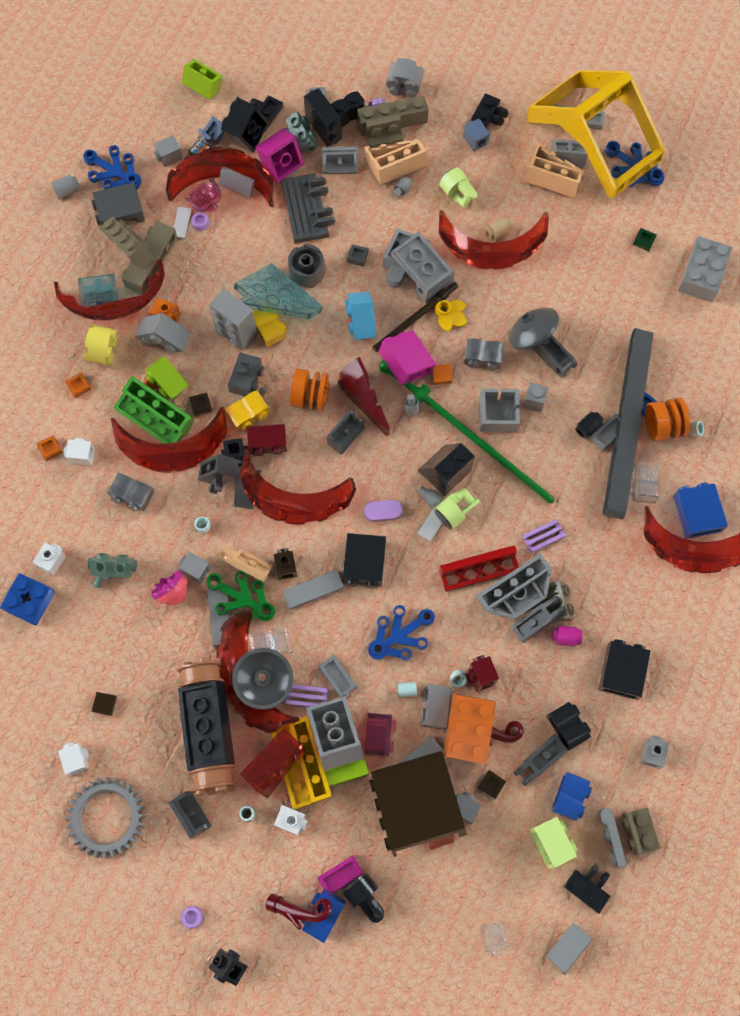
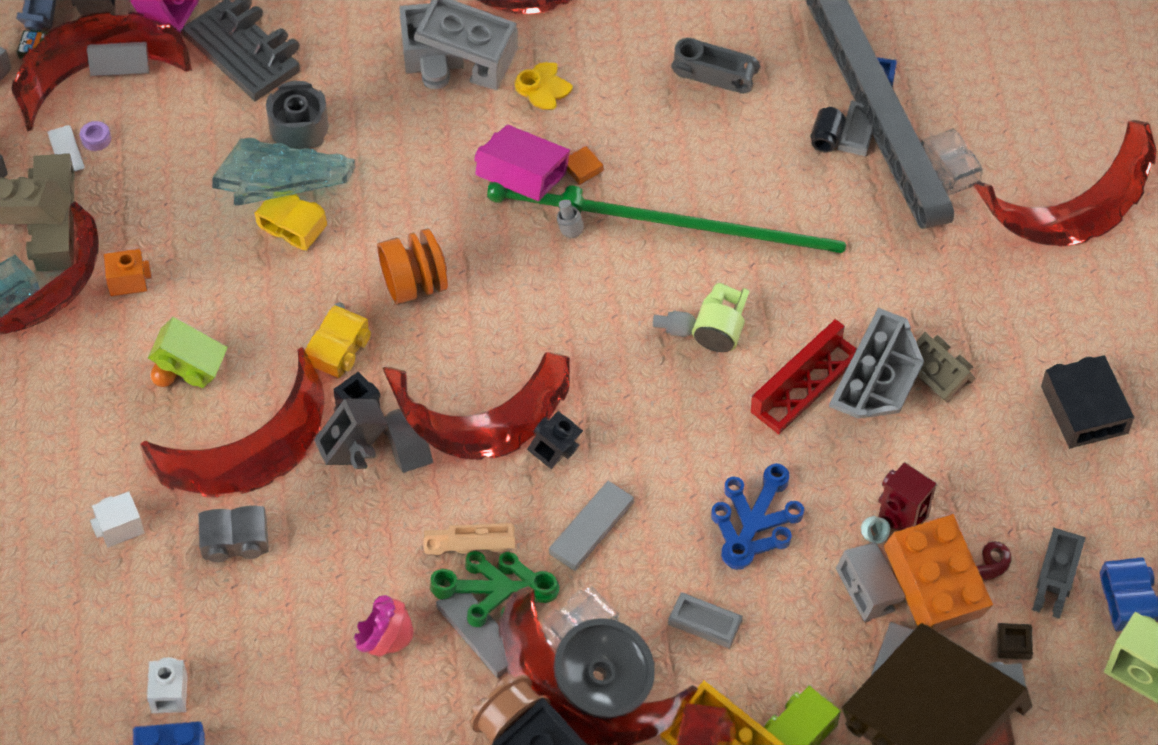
camera: 30 degrees left, 15 degrees down
orange tile [37,435,63,461] -> none
orange tile [65,373,91,398] -> none
light yellow brick [84,324,118,365] -> none
sand green brick [88,553,137,588] -> none
bright green brick [113,376,193,450] -> none
light grey brick [134,313,191,353] -> none
light grey brick [179,552,211,584] -> none
clear pink cylinder [185,178,222,213] -> none
dark brown tile [189,392,212,416] -> none
light aqua hinge [194,517,211,534] -> none
light grey brick [209,289,258,350] -> none
dark grey brick [228,352,264,396] -> none
dark red brick [247,424,287,456] -> none
dark brown brick [273,548,297,580] -> none
lavender tile [285,684,328,707] -> none
light grey brick [306,696,364,771] -> none
dark grey hinge [327,409,365,455] -> none
dark red wedge [338,357,390,436] -> none
black brick [343,533,386,589] -> none
medium azure brick [345,291,376,340] -> none
dark grey tile [347,244,369,267] -> none
lavender tile [364,500,402,522] -> none
clear pink brick [364,713,396,758] -> none
dark brown bar [372,282,458,352] -> none
light aqua hinge [398,682,417,698] -> none
black slope [418,443,475,496] -> none
white sticker [418,509,442,541] -> none
flat silver brick [464,338,504,371] -> none
light grey piece [479,389,520,432] -> none
dark grey dish [509,307,559,350] -> none
dark grey hinge [511,596,567,643] -> none
lavender tile [522,519,566,554] -> none
light grey brick [523,382,548,412] -> none
black brick [546,702,591,751] -> none
dark pink brick [552,625,583,647] -> none
orange wheel [645,398,690,441] -> none
blue brick [673,482,728,539] -> none
light aqua hinge [689,421,704,436] -> none
none -> black brick [527,411,583,470]

